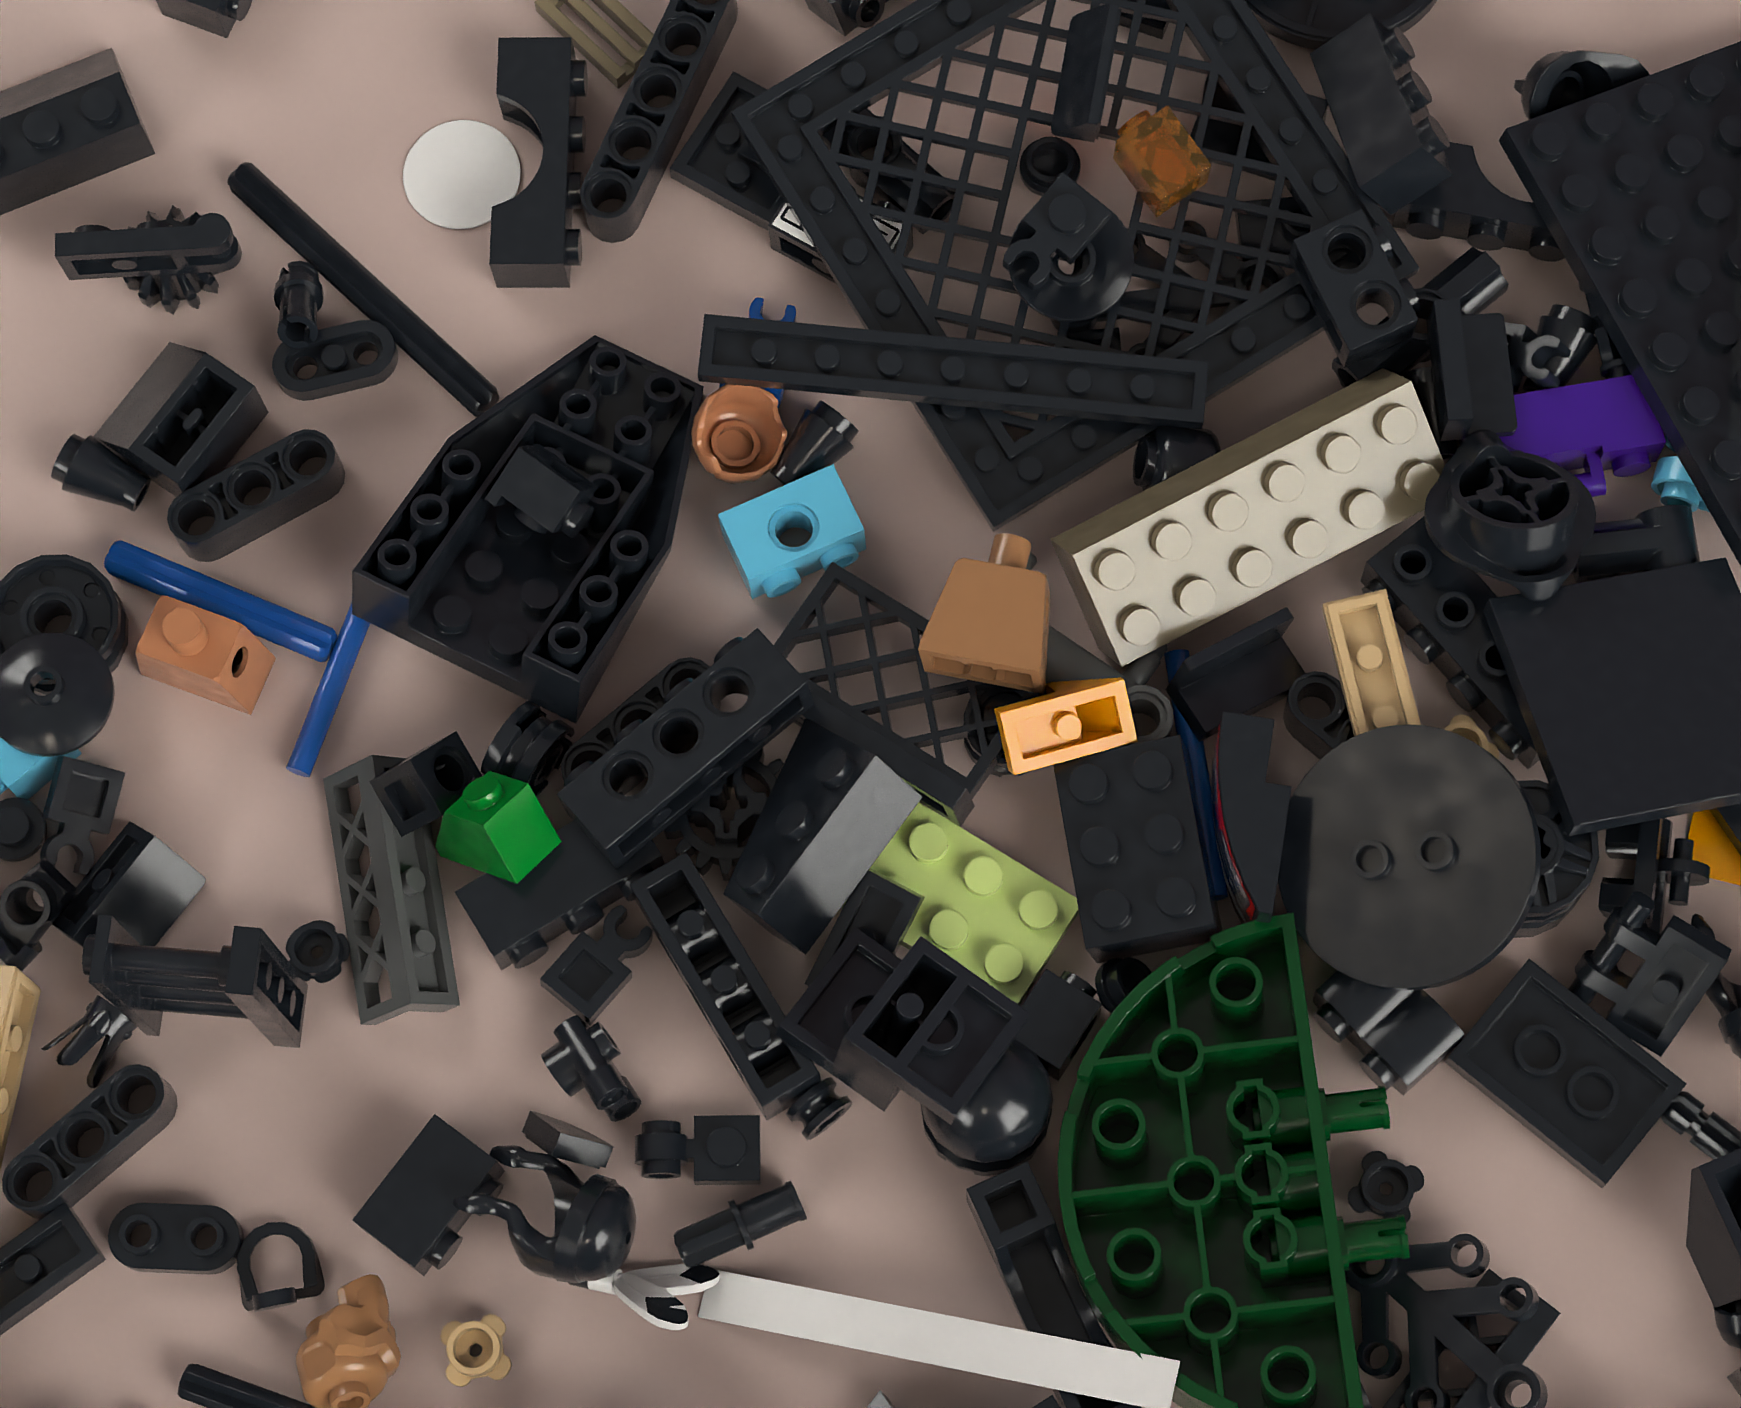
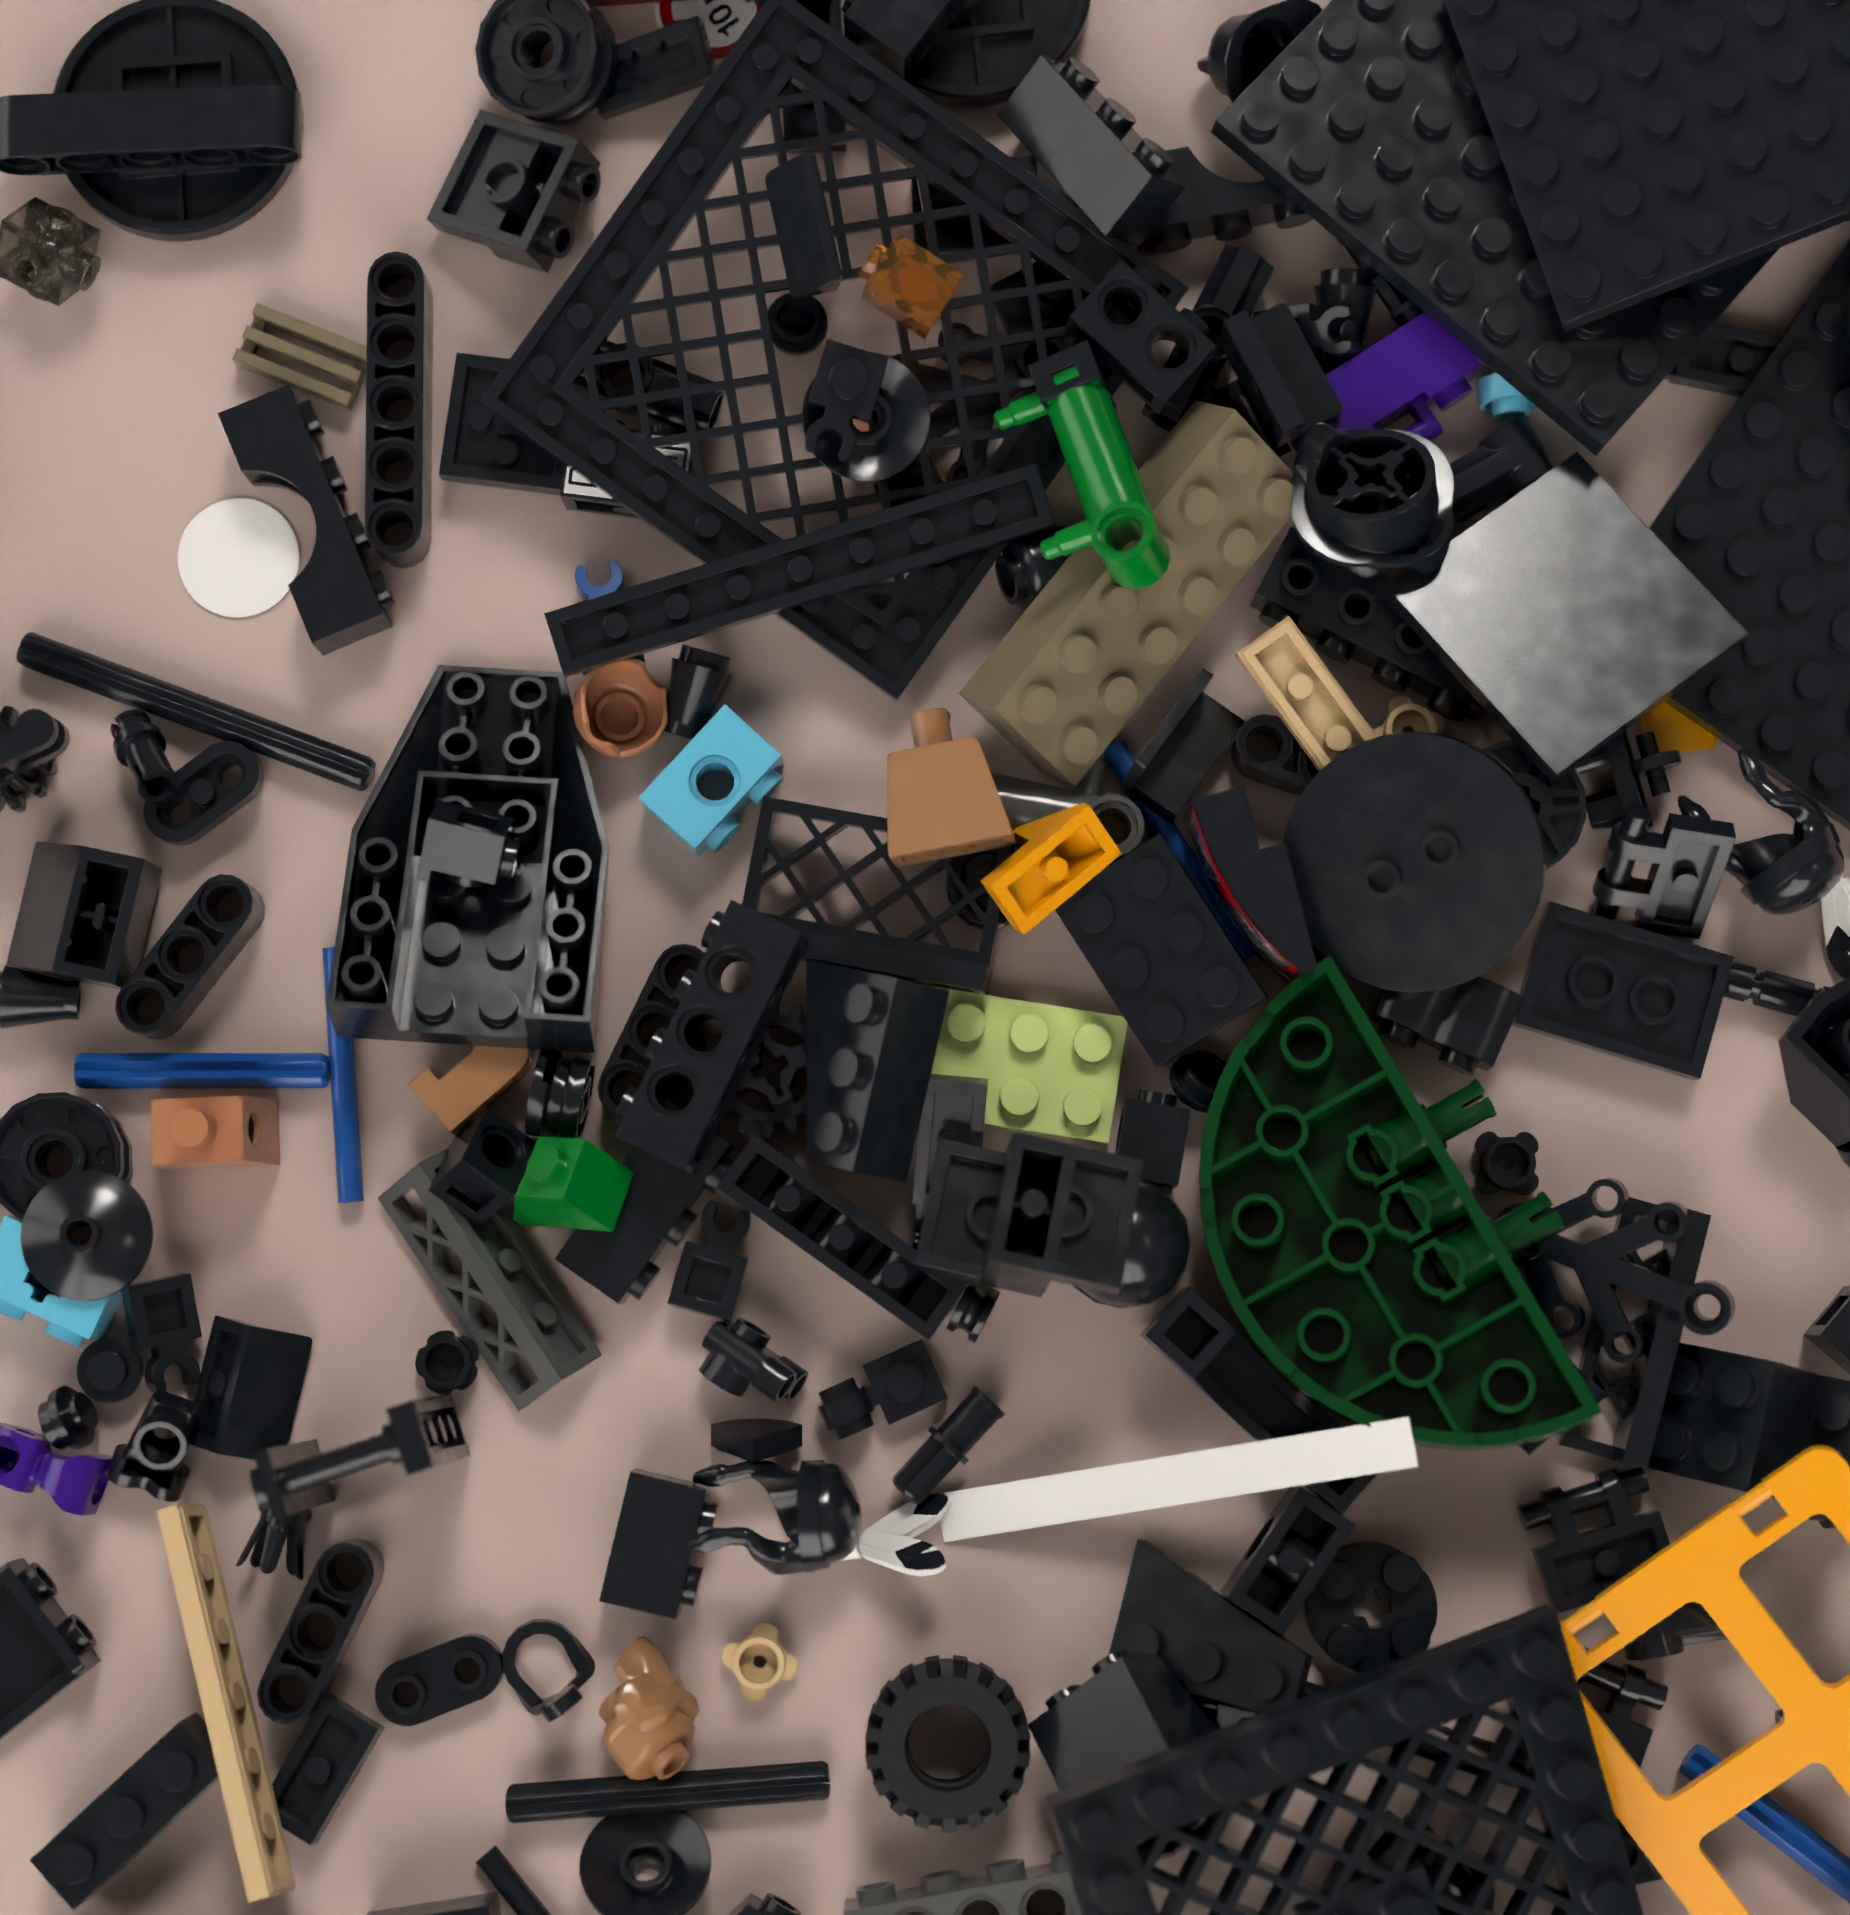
camera: 30 degrees left, 10 degrees up
none -> medium nougat leg [407,1045,533,1136]
none -> green piece [994,340,1170,589]

